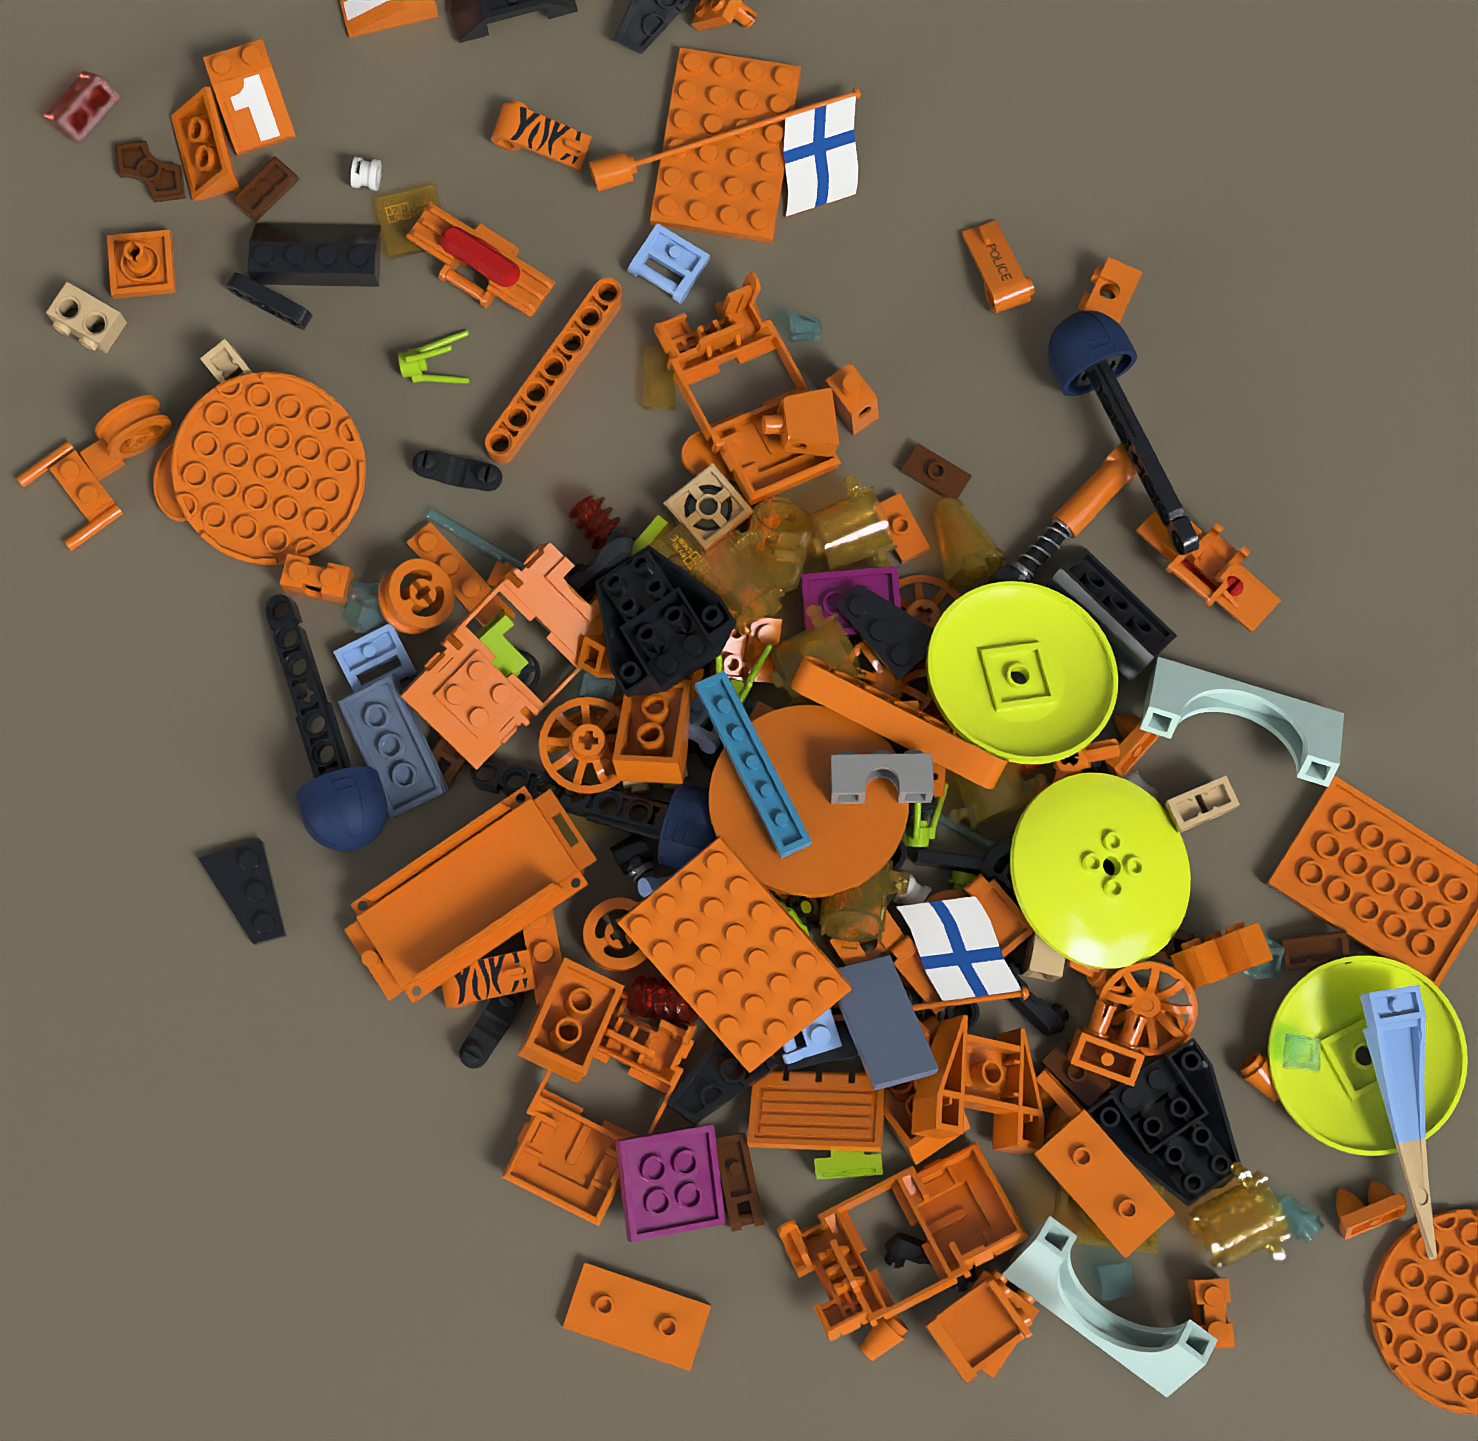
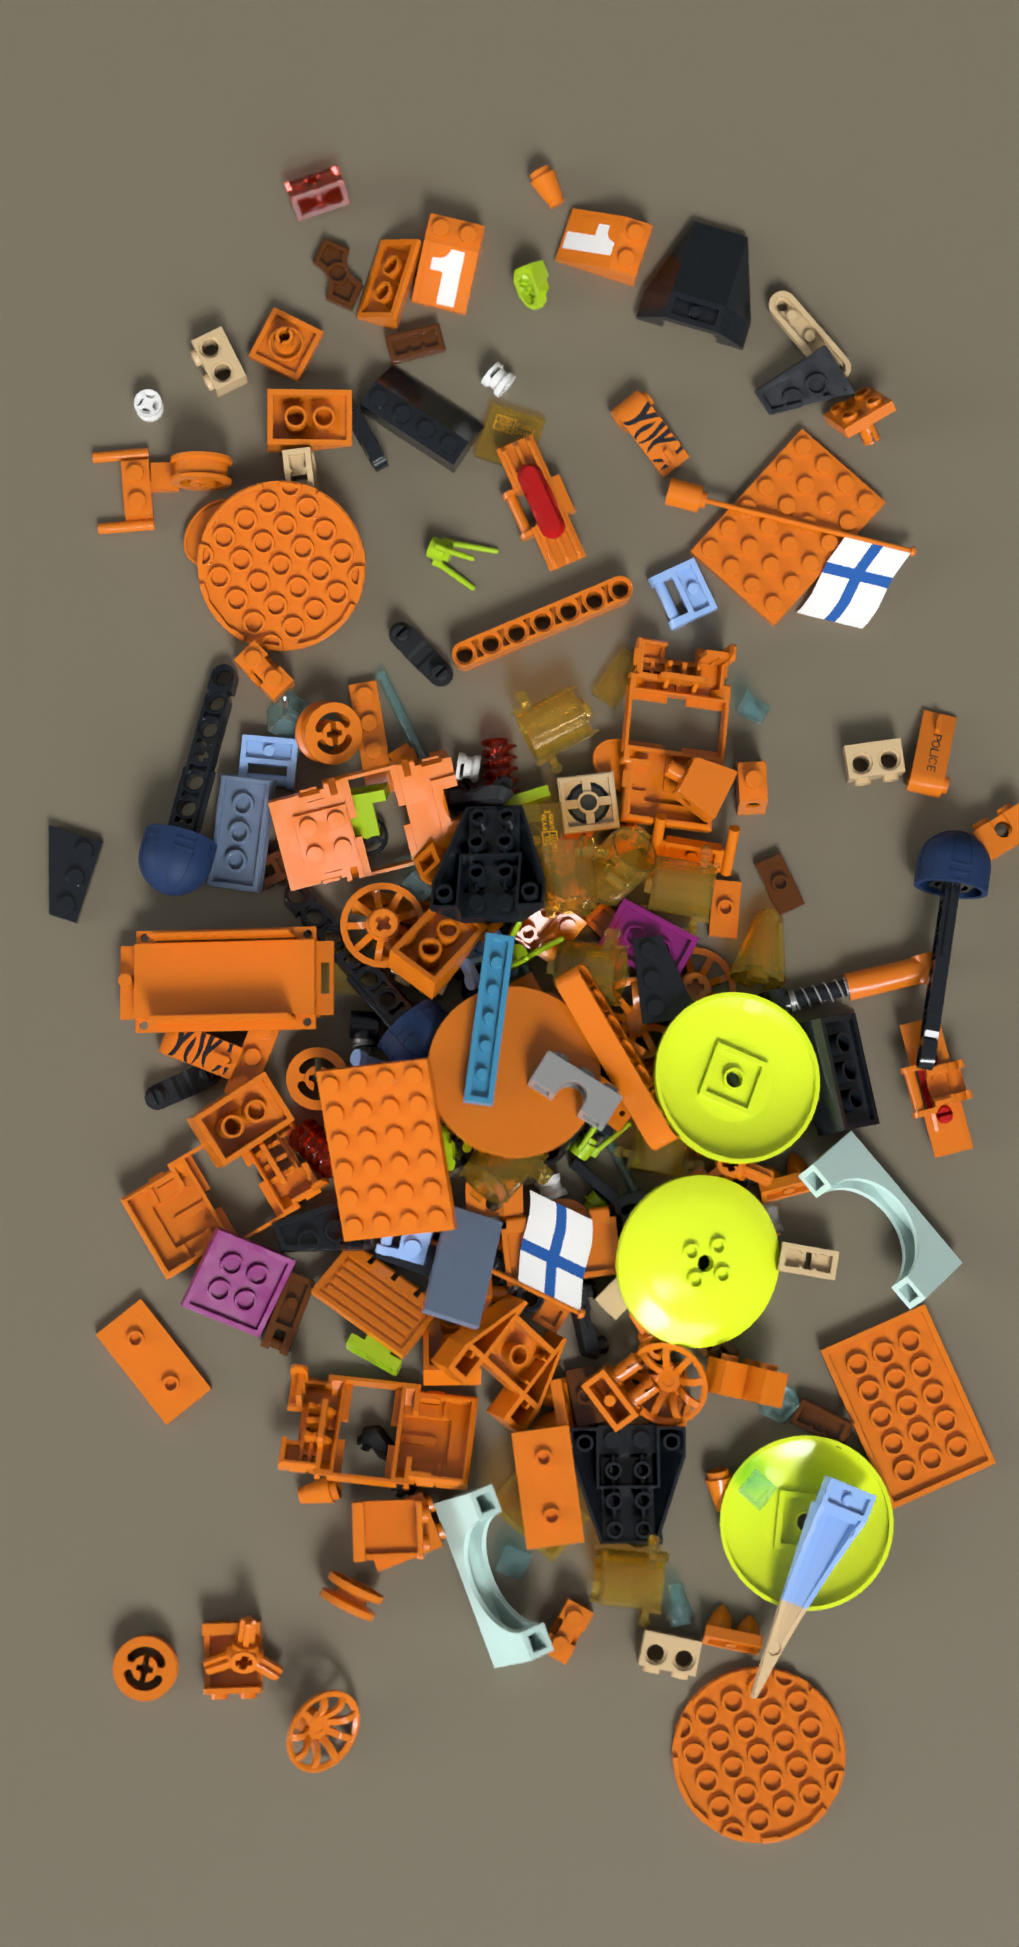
camera: 35 degrees right, 5 degrees up
none -> white wheel [134,389,164,422]
none -> orange slope [267,389,352,453]
none -> orange wheel [319,1570,384,1622]
none -> white wheel [456,752,482,783]
none -> clear yellow container [510,684,599,774]
none -> lime rock [513,260,549,310]
none -> orange tile [532,1299,570,1334]
none -> orange tile [585,900,616,939]
none -> tan brick [637,1627,702,1680]
none -> orange plate [648,813,740,876]
none -> tan brick [842,738,905,786]

